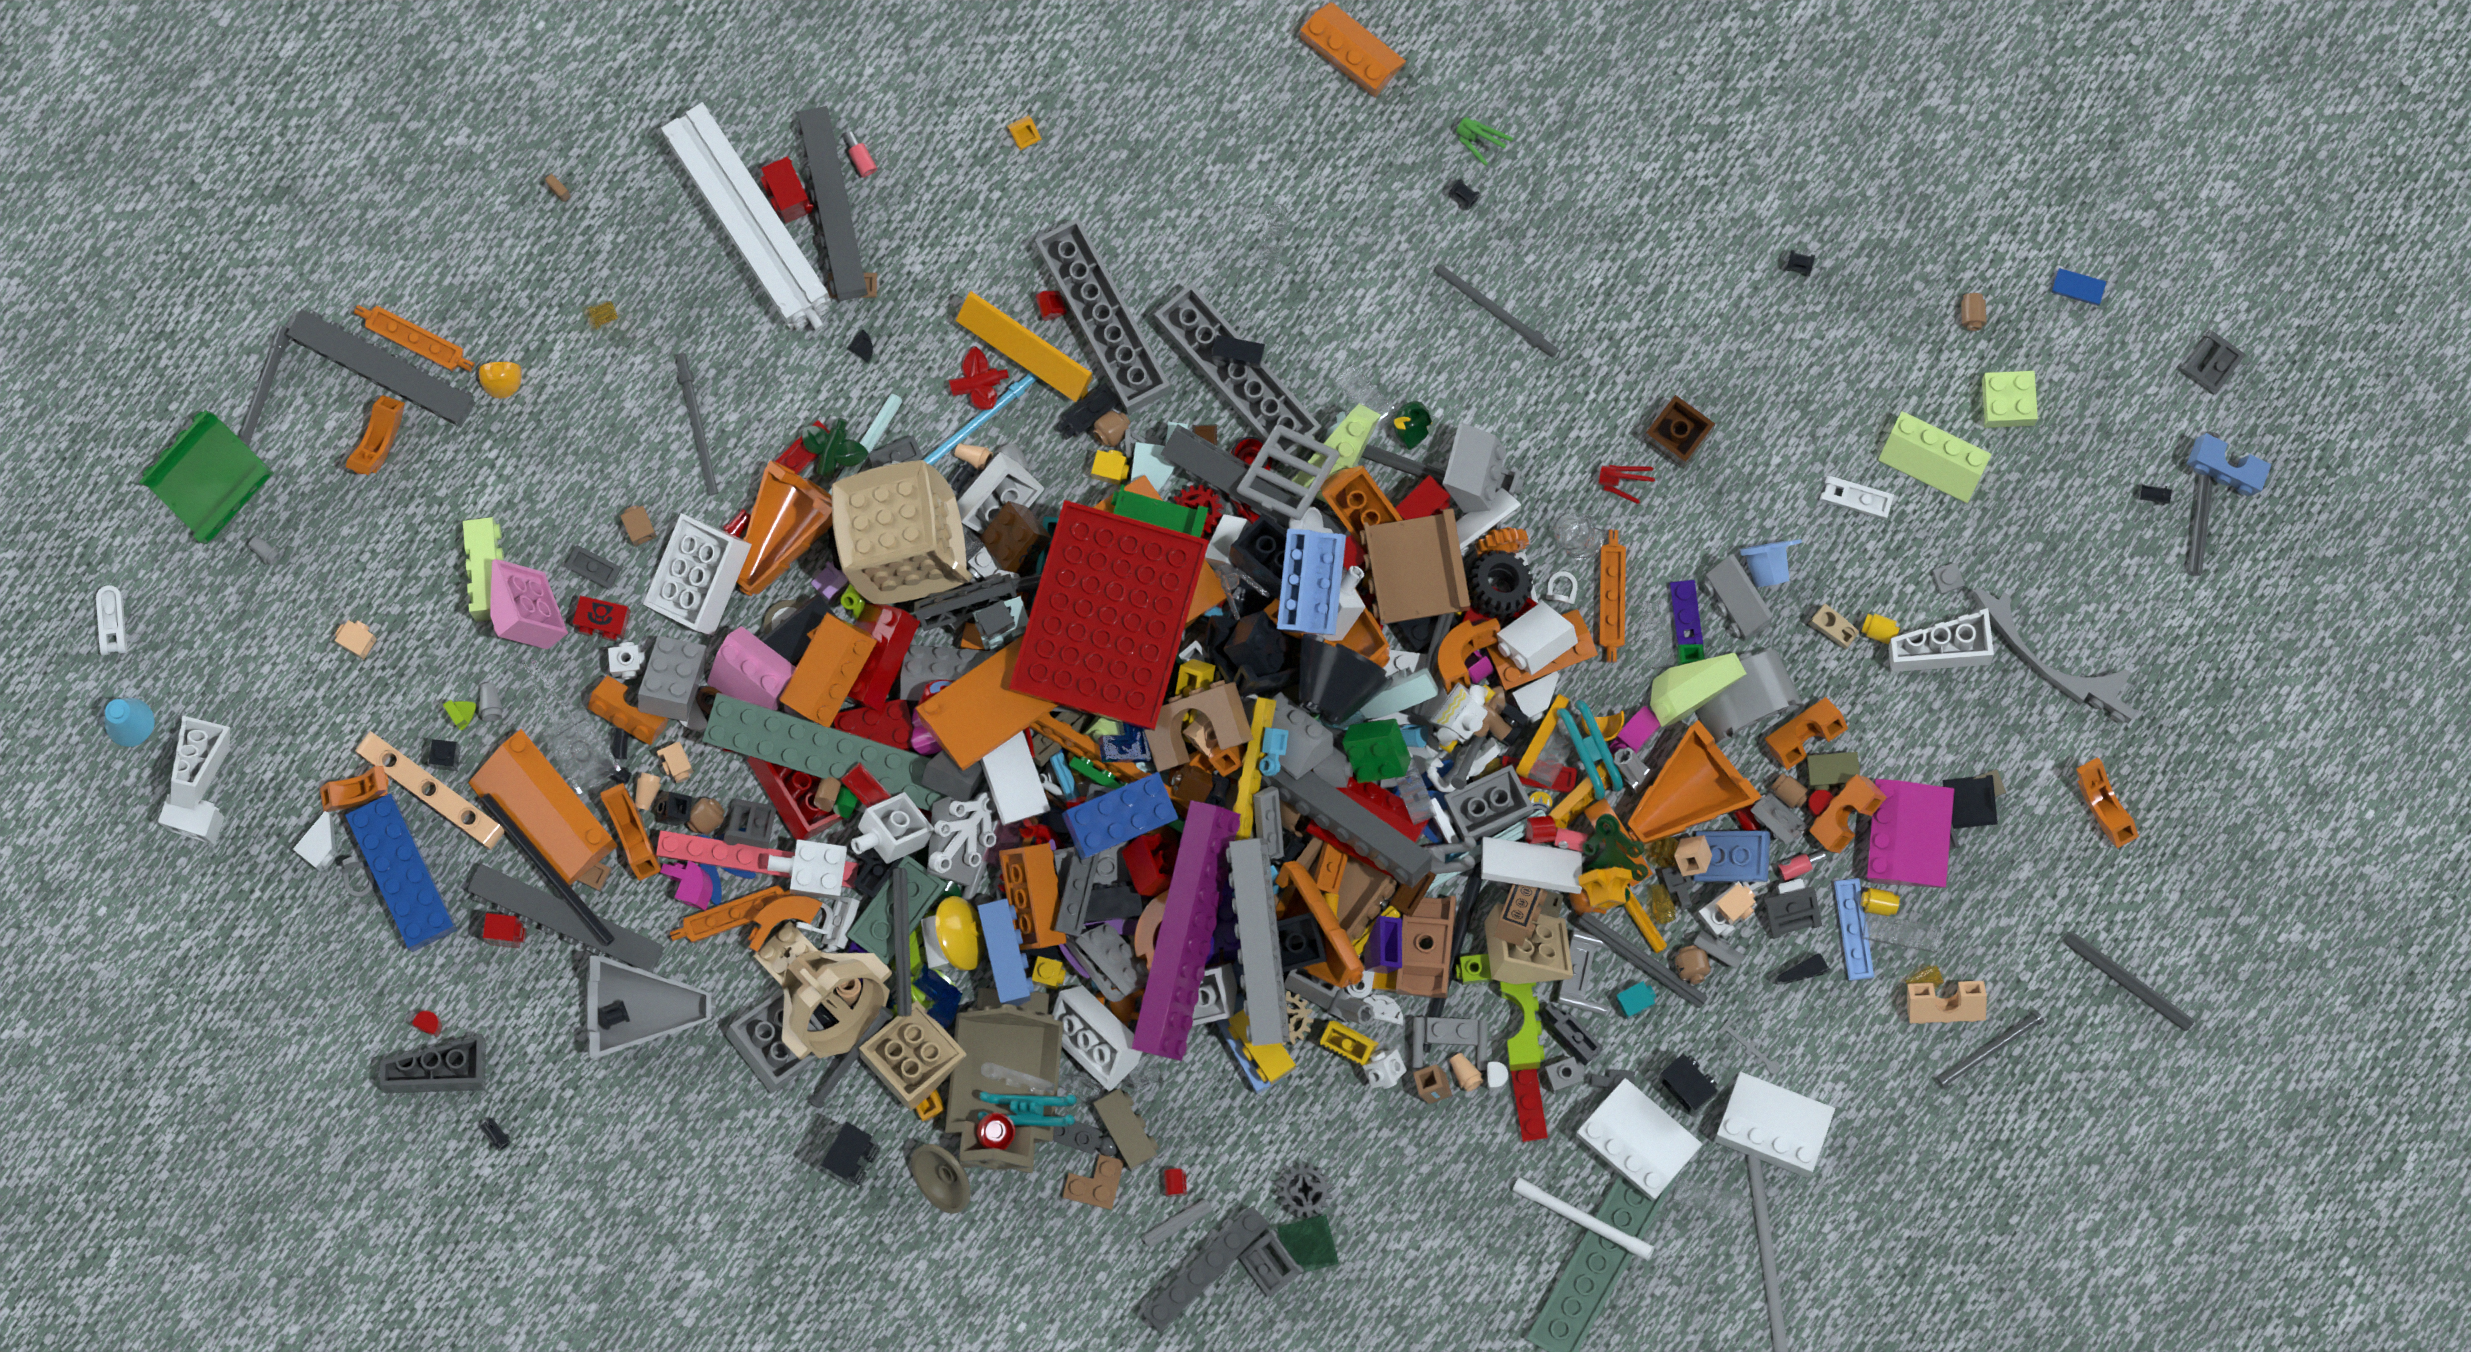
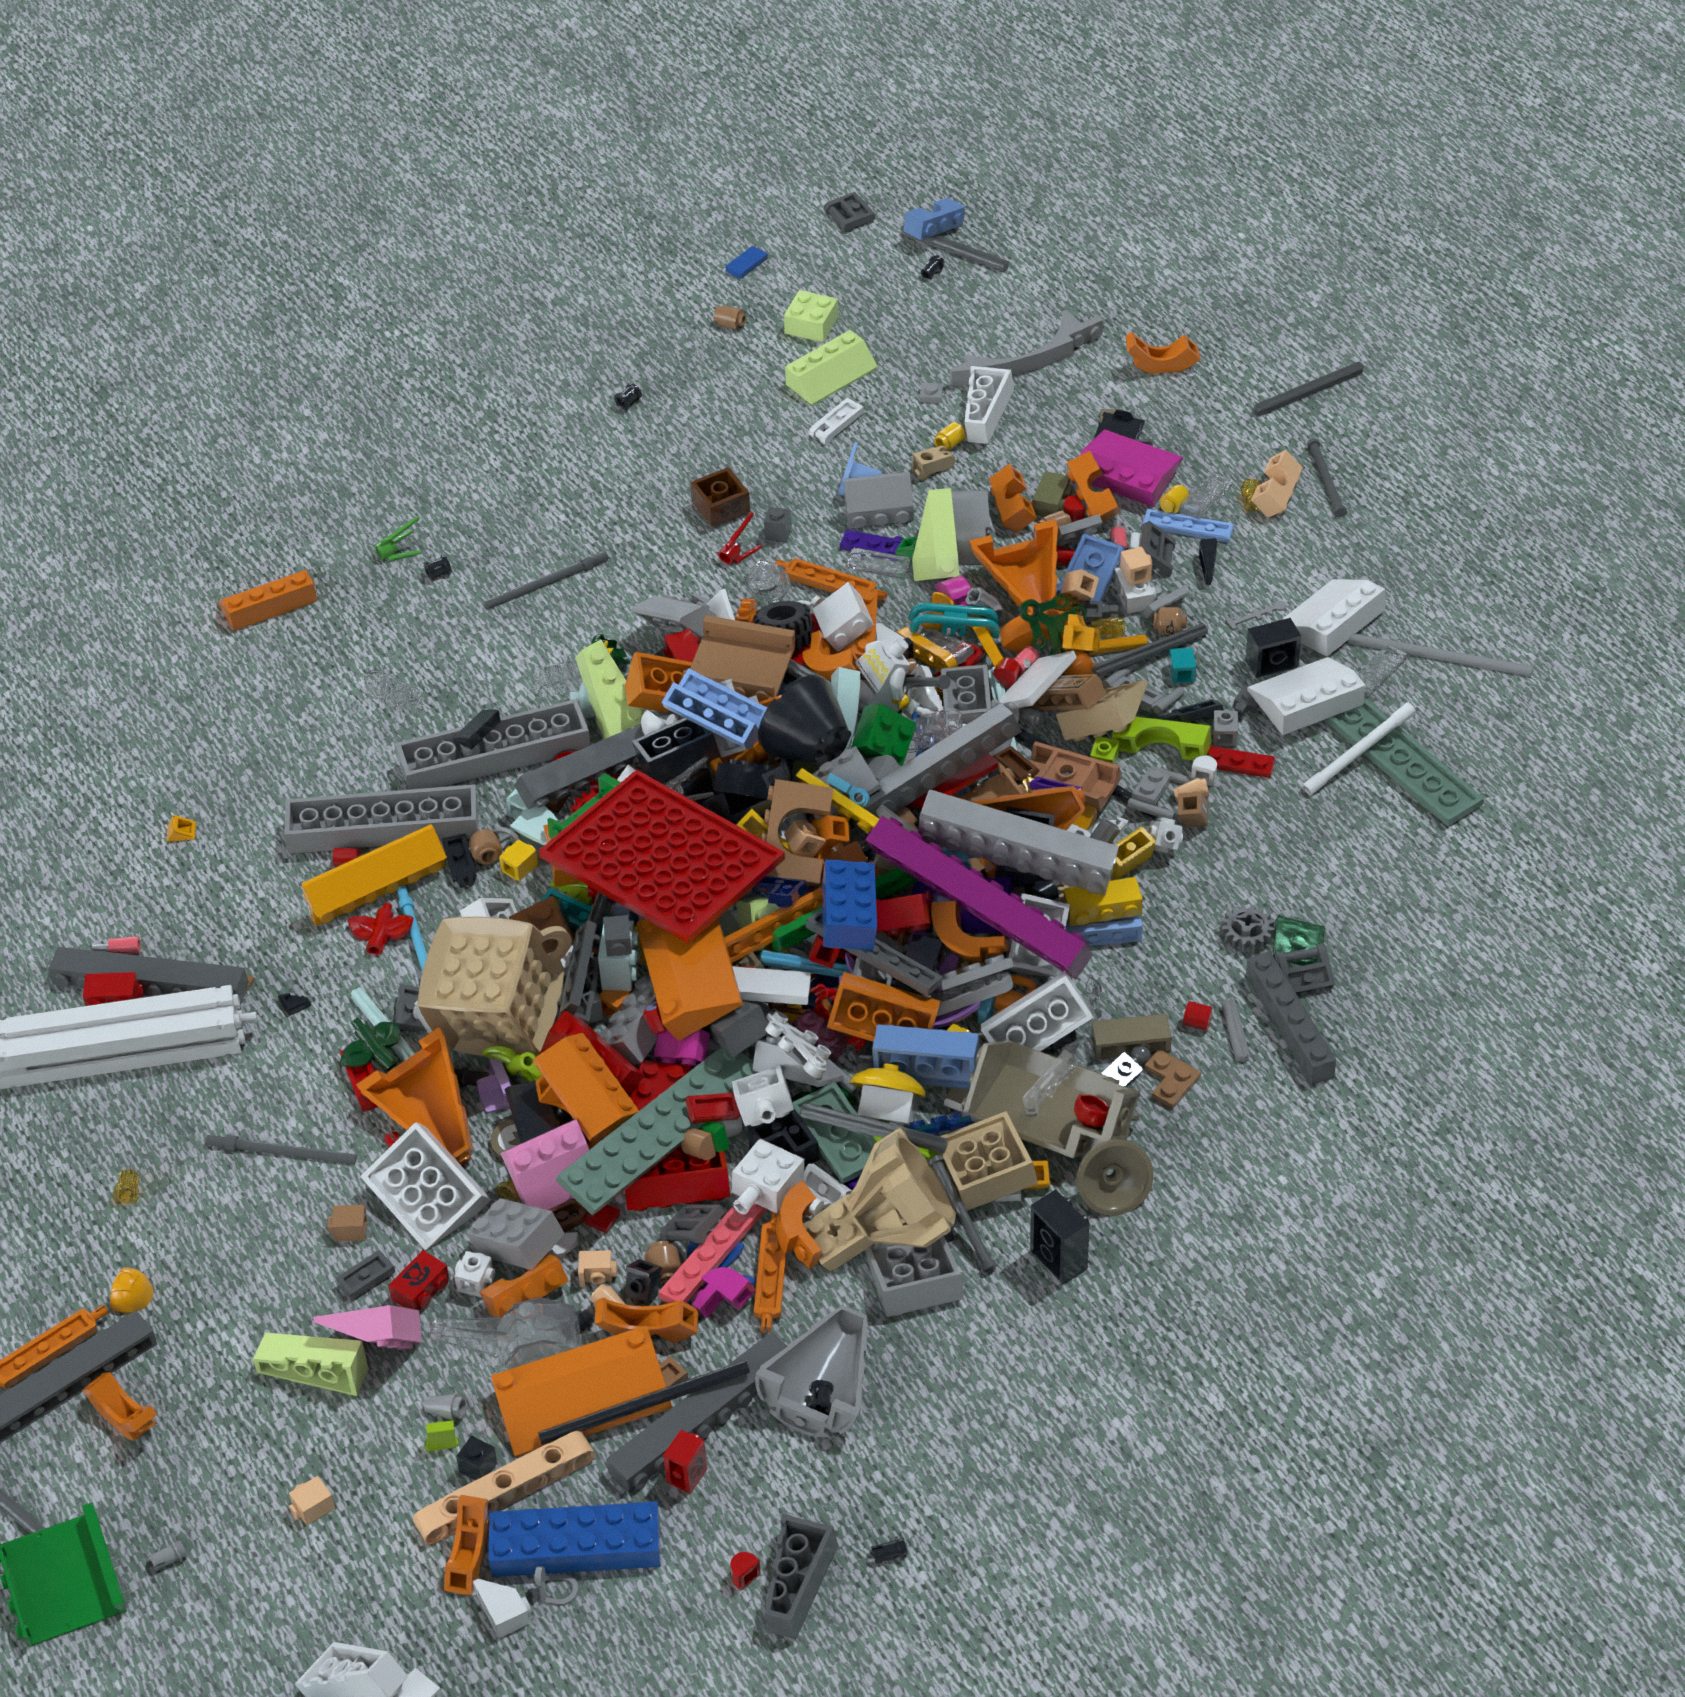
camera: 70 degrees left, 30 degrees down
teal piece [977,1091,1077,1127] -> none
light grey bar [1237,424,1340,520] -> none
none -> dark grey brick [764,507,792,543]

